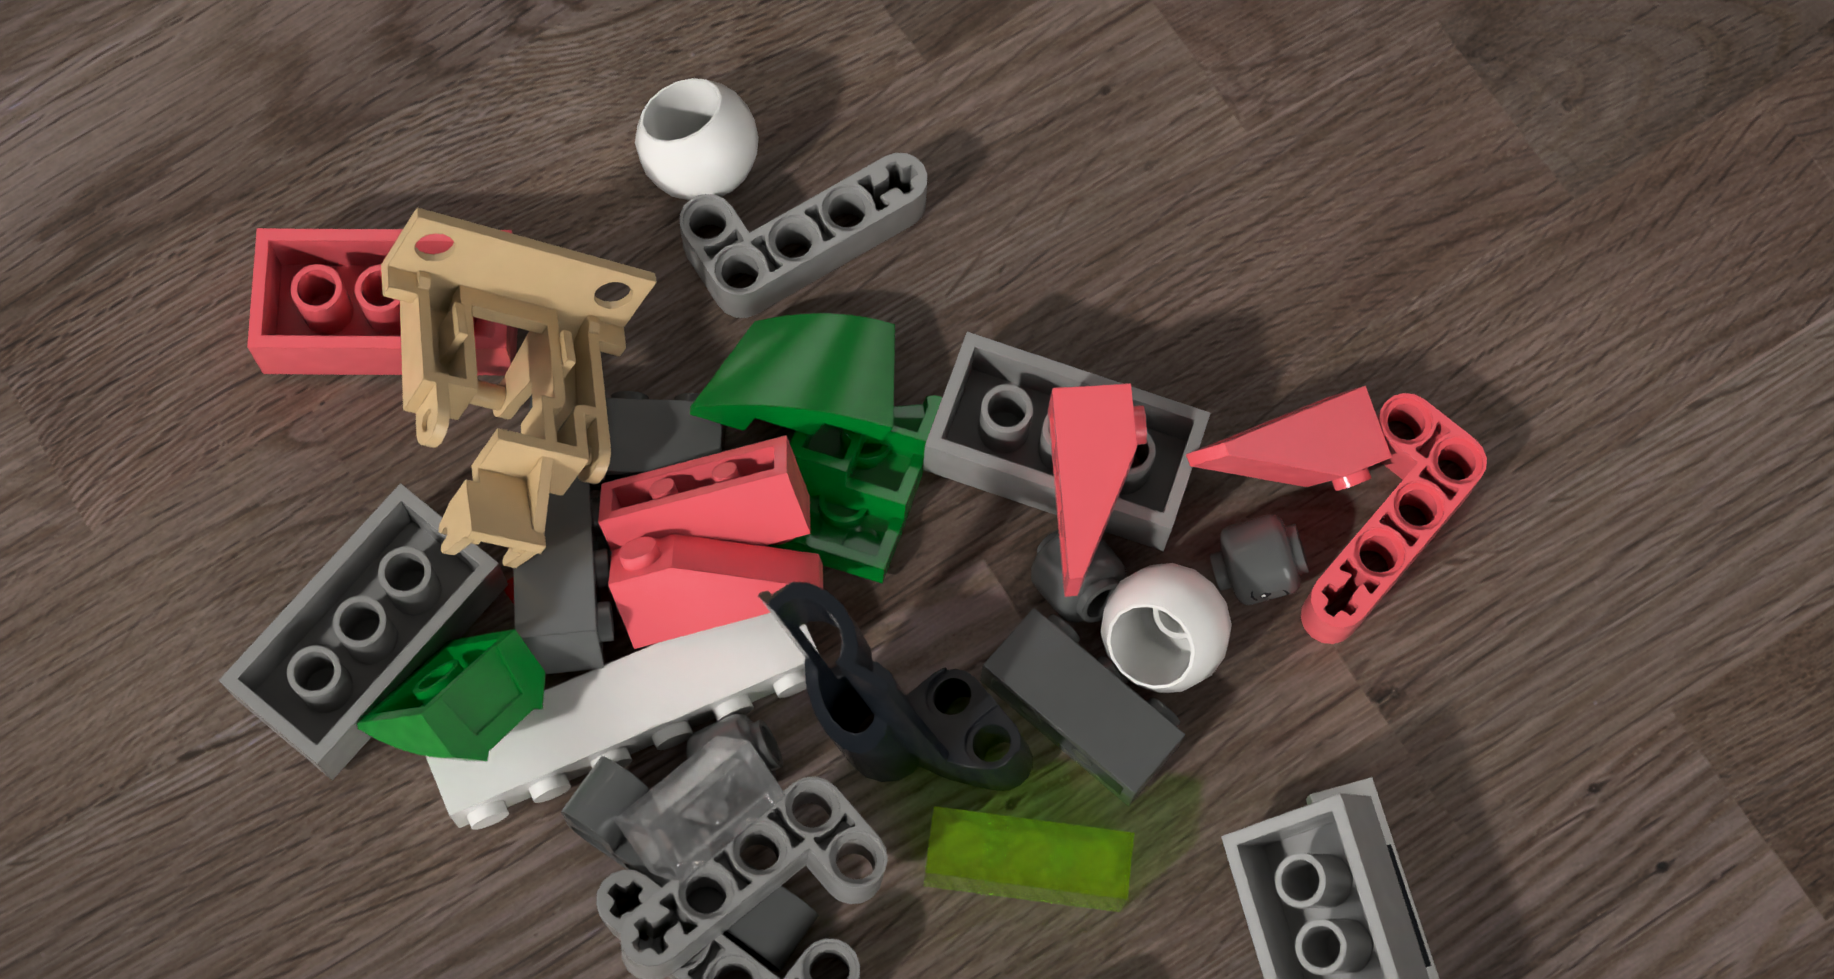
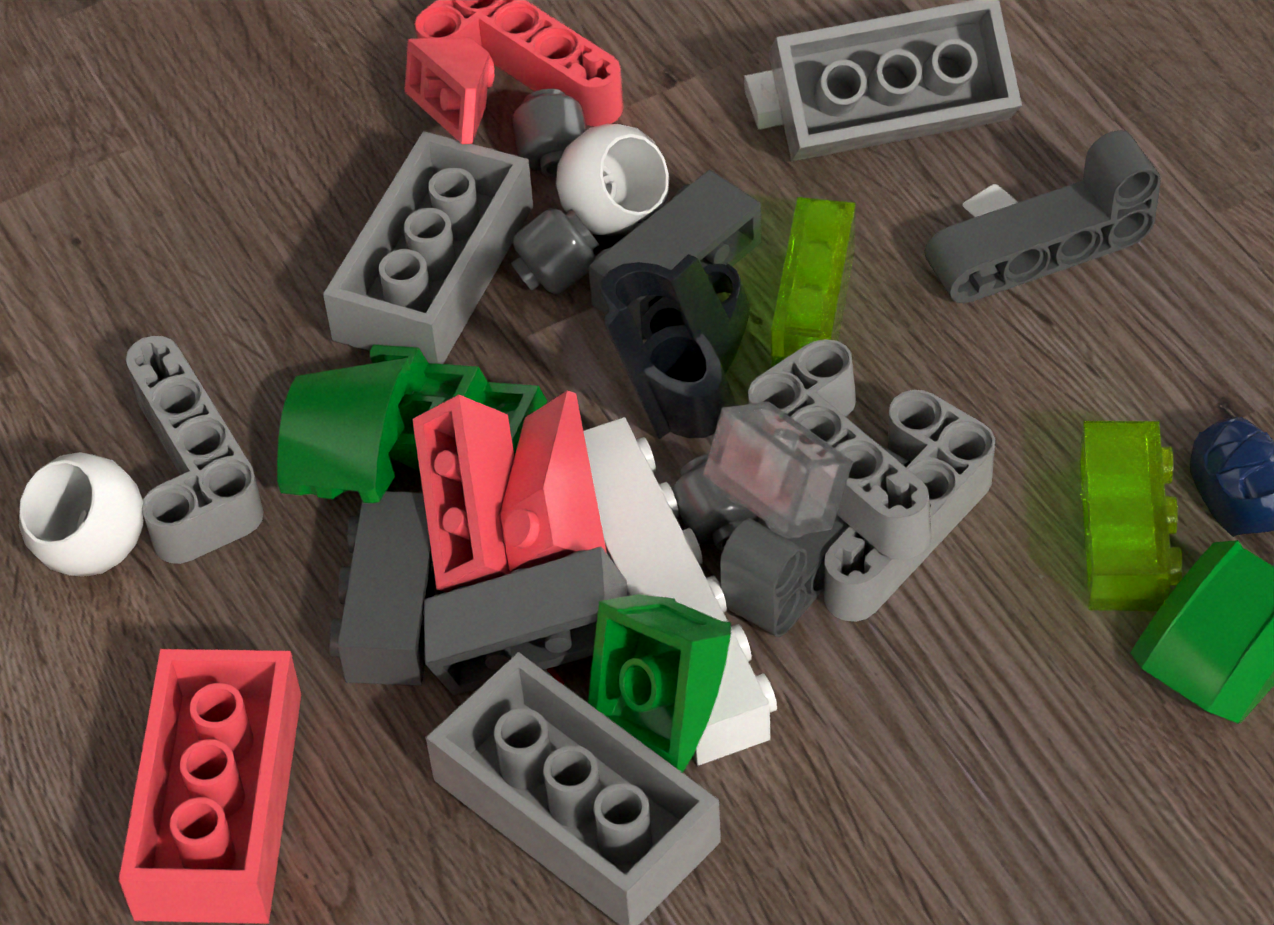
camera: 80 degrees left, 20 degrees down
tan container [381,207,656,568] -> none
coral slope [1048,384,1147,597] -> none

